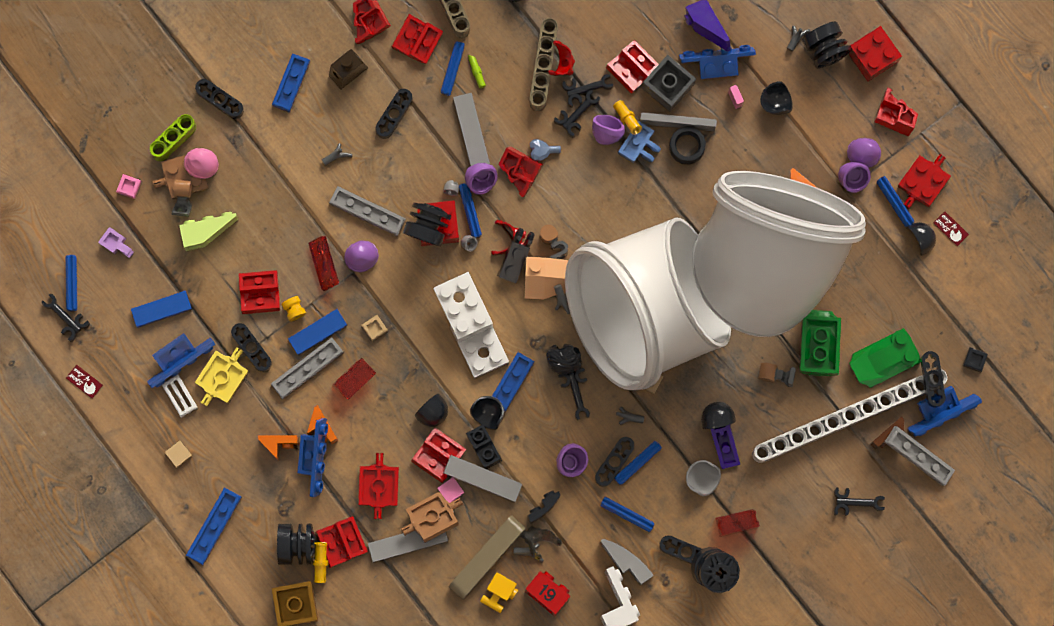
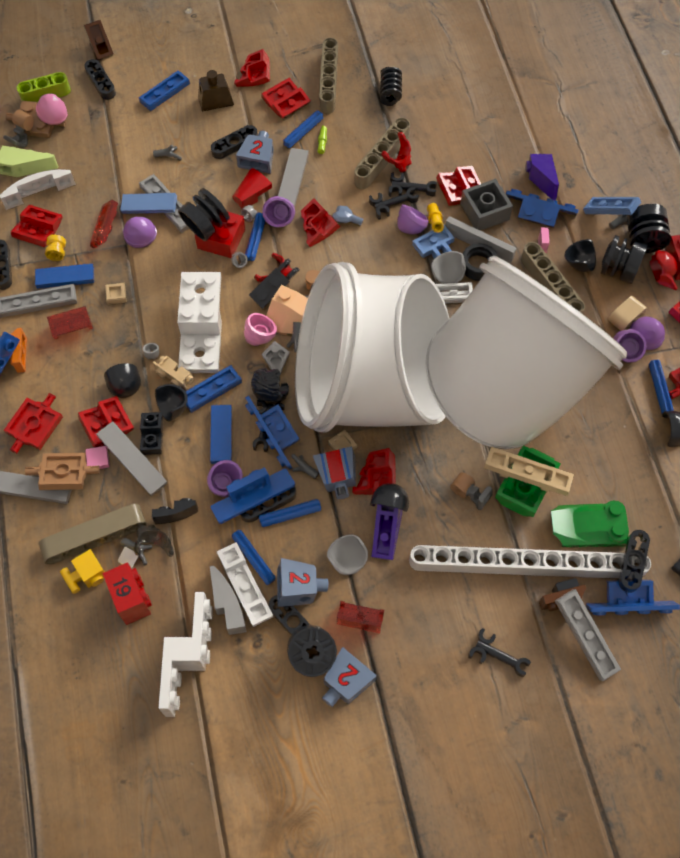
camera: 30 degrees right, 15 degrees down
none -> white slope [0,169,76,210]
none -> reddish brown slope [84,20,114,60]
none -> white sticker [118,547,139,568]
none -> medium blue tile [120,193,177,214]
none -> light grey hinge [143,343,159,360]
none -> tan hinge [153,356,194,391]
none -> blue tile [210,405,232,464]
none -> blue bracket [211,467,295,524]
none -> white slope [217,542,273,627]
none -> red slope [232,168,272,209]
none -> sand blue torso [236,131,274,174]
none -> bright pink hat [244,313,277,346]
none -> blue bracket [245,396,300,470]
none -> light grey piece [262,341,290,372]
none -> sand blue torso [277,558,329,607]
none -> torso [313,446,356,499]
none -> sand blue torso [322,648,377,707]
none -> red slope [352,448,396,495]
none -> light grey helmet [431,251,466,284]
none -> white tile [435,282,473,304]
none -> tan hinge [484,447,574,496]
none -> dark tan beam [521,242,585,314]
none -> black tile [552,578,579,593]
none -> medium blue tile [583,197,641,215]
none -> black wheel [601,235,647,284]
none -> tan beam [608,296,647,331]
none -> red piece [650,250,678,291]

